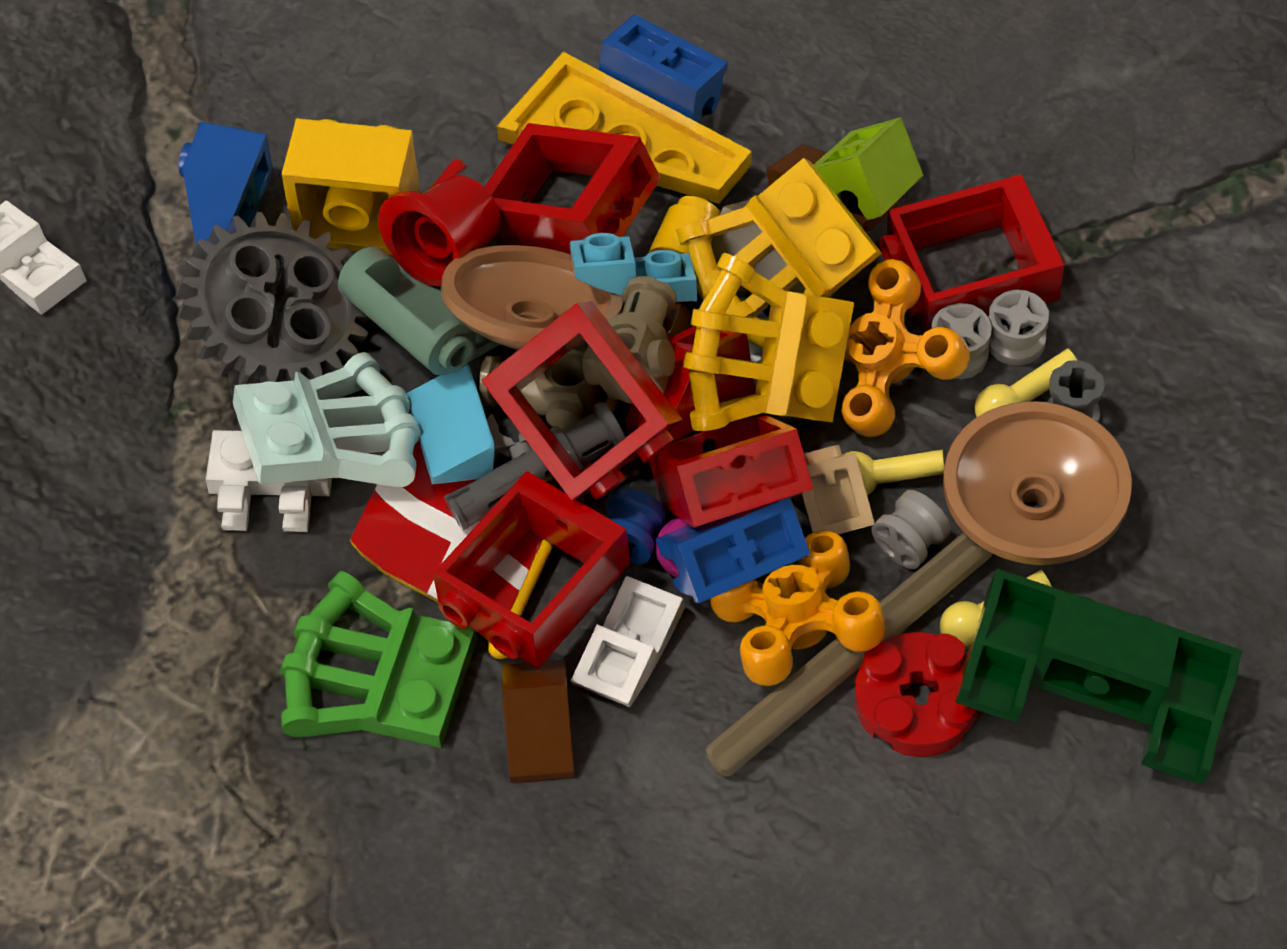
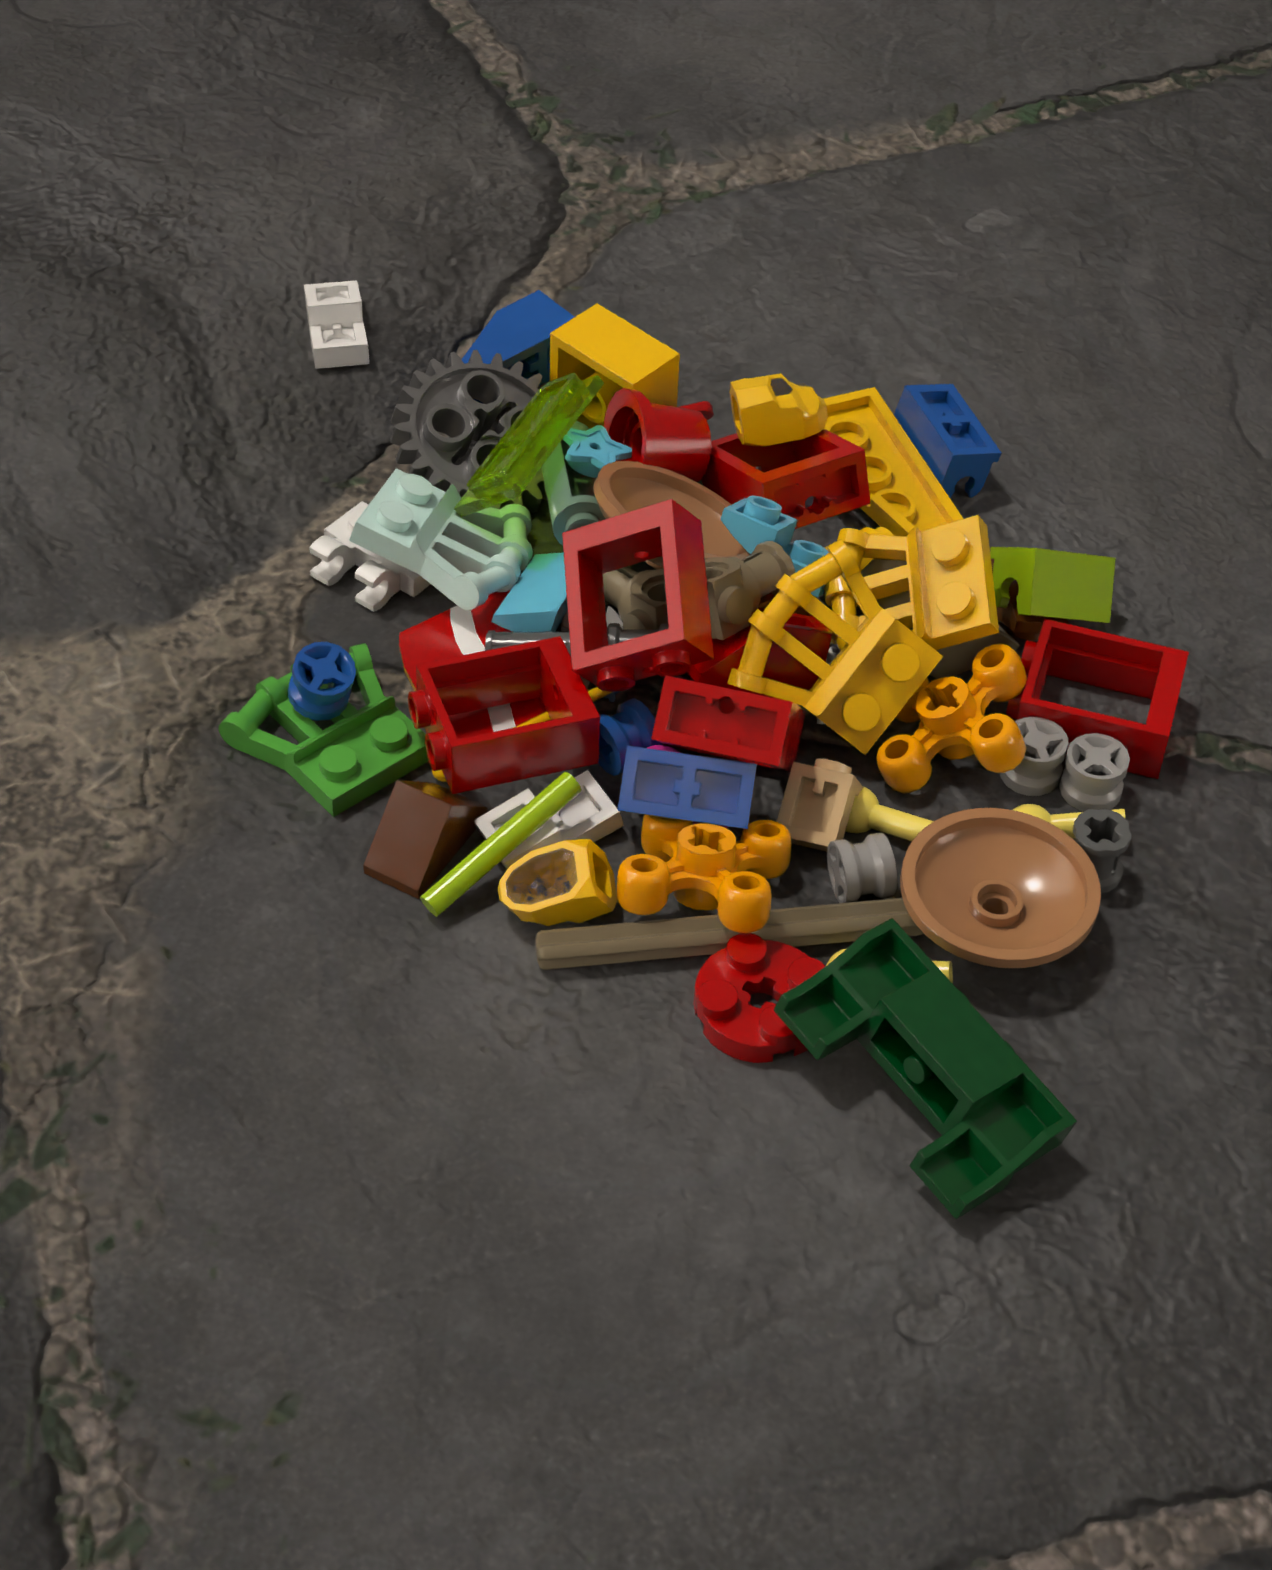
camera: 30 degrees right, 10 degrees down
none -> blue wheel [288,642,356,721]
none -> lime bar [420,771,582,917]
none -> clear neon green piece [454,372,604,517]
none -> yellow rock [498,839,617,926]
none -> medium azure plate [559,425,632,478]
none -> yellow rock [730,373,828,447]

